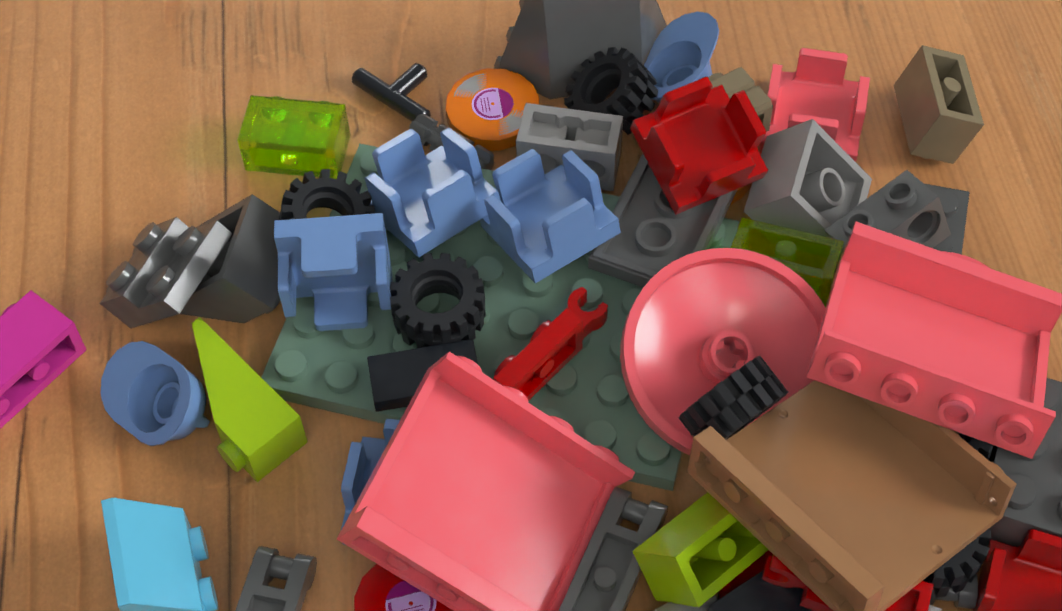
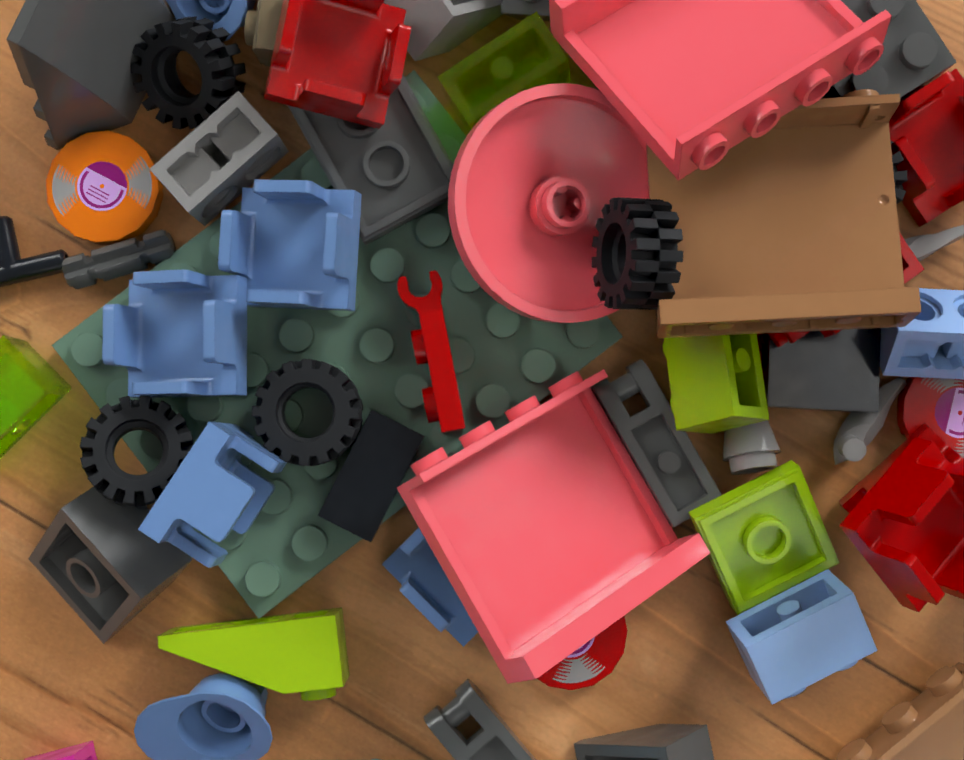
camera: 55 degrees left, 30 degrees up
dark grey plate [100,217,232,328] -> none

